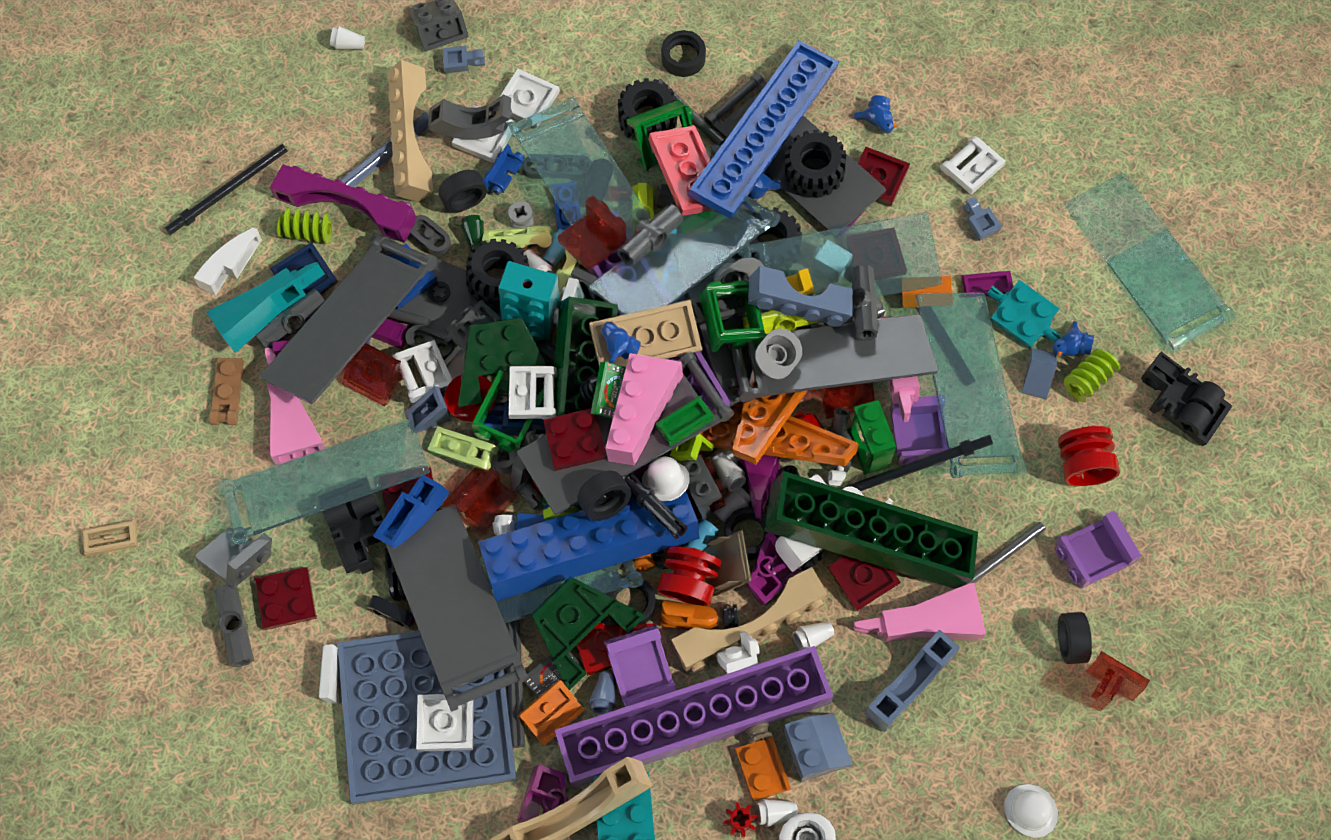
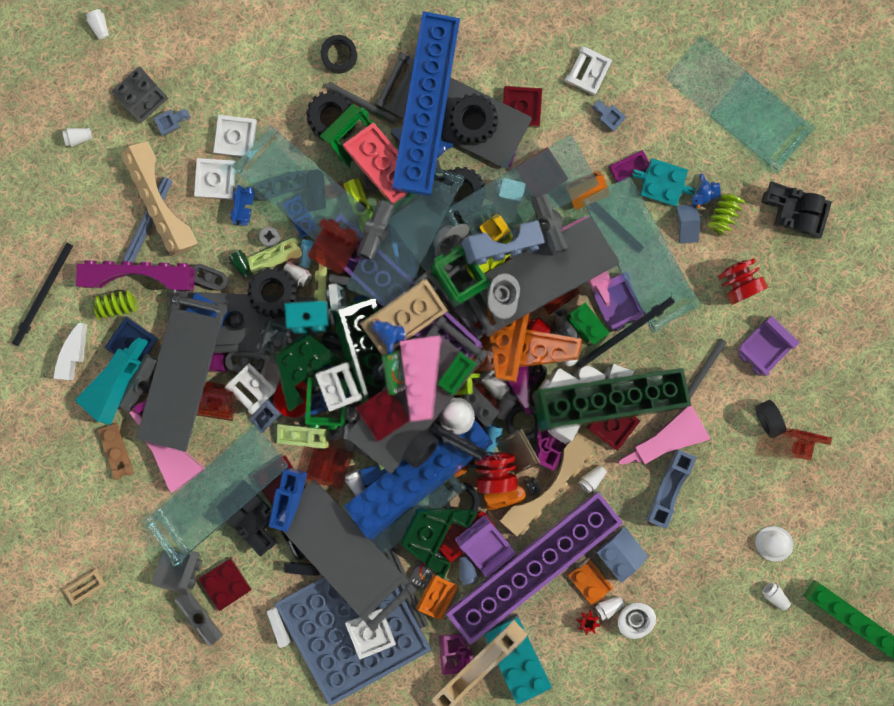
camera: 15 degrees left, 20 degrees up
dark grey arch [428,94,512,139] -> none
black tyre [438,169,487,213] -> none
white bracket [717,631,759,674] -> none
blue animal [854,95,897,134] -> none

